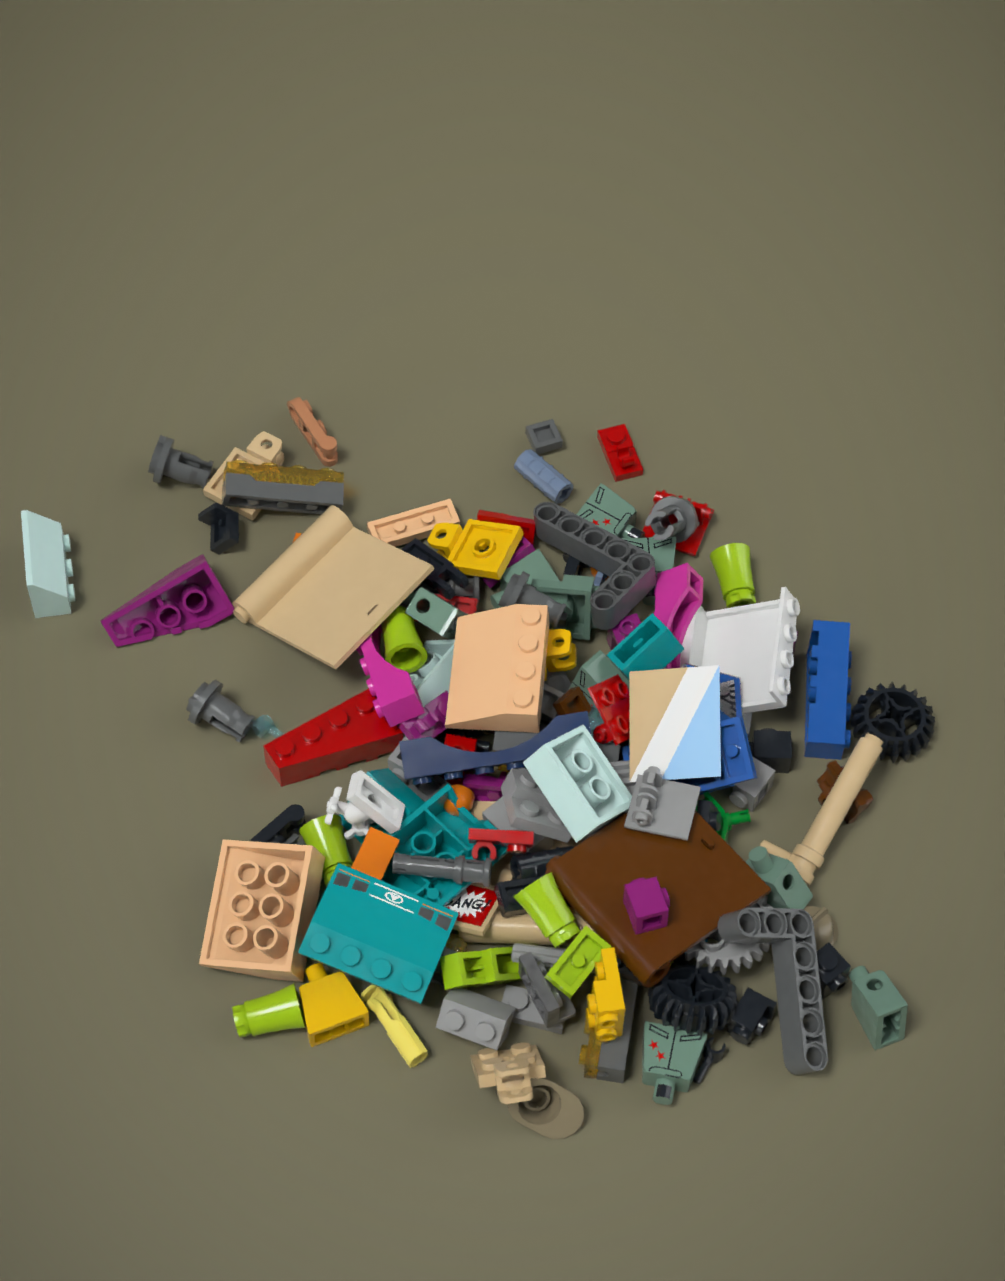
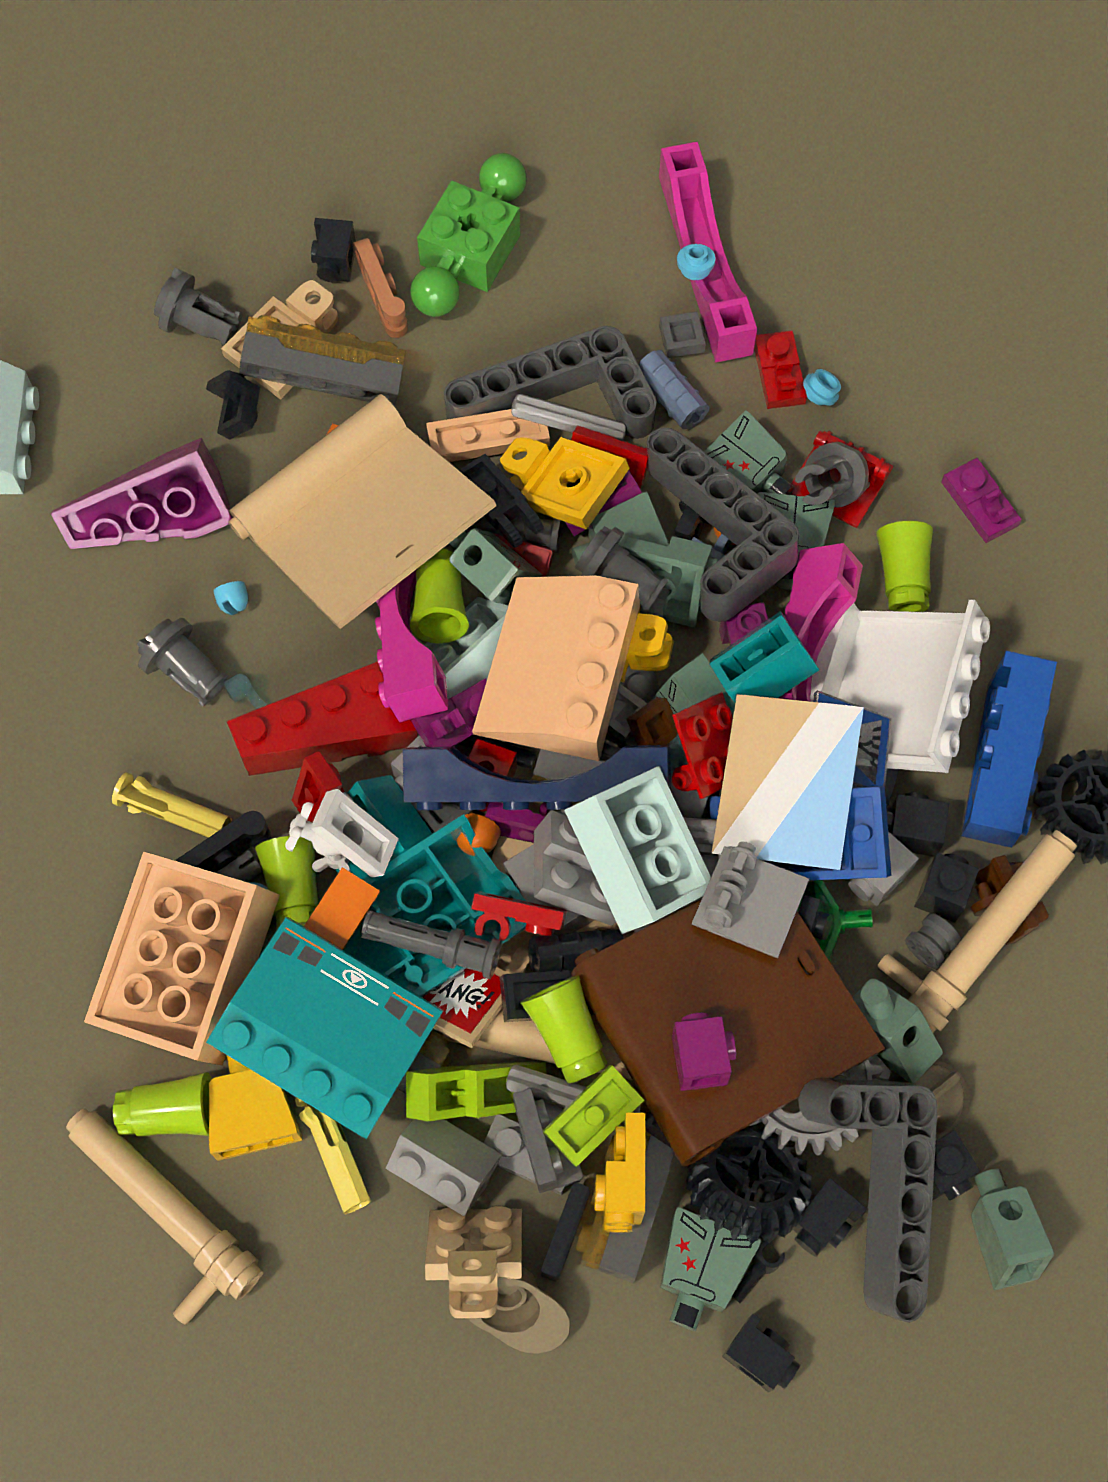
camera: 10 degrees right, 10 degrees up
none -> tan cylinder [66,1108,263,1325]
none -> light yellow piece [112,772,232,838]
none -> medium azure hinge [213,581,249,615]
none -> red plate [291,751,345,823]
none -> black brick [311,218,356,282]
none -> bright green brick [410,153,527,317]
none -> dark grey beam [444,326,656,439]
none -> light grey axle [511,394,626,441]
none -> black tile [540,1181,590,1282]
none -> dark pink arch [659,141,757,363]
none -> medium azure plate [677,244,715,280]
none -> black brick [722,1314,800,1392]
none -> medium azure plate [803,369,841,406]
none -> dark grey wheel [905,913,962,969]
none -> black brick [914,853,979,923]
none -> magenta plate [941,458,1022,543]

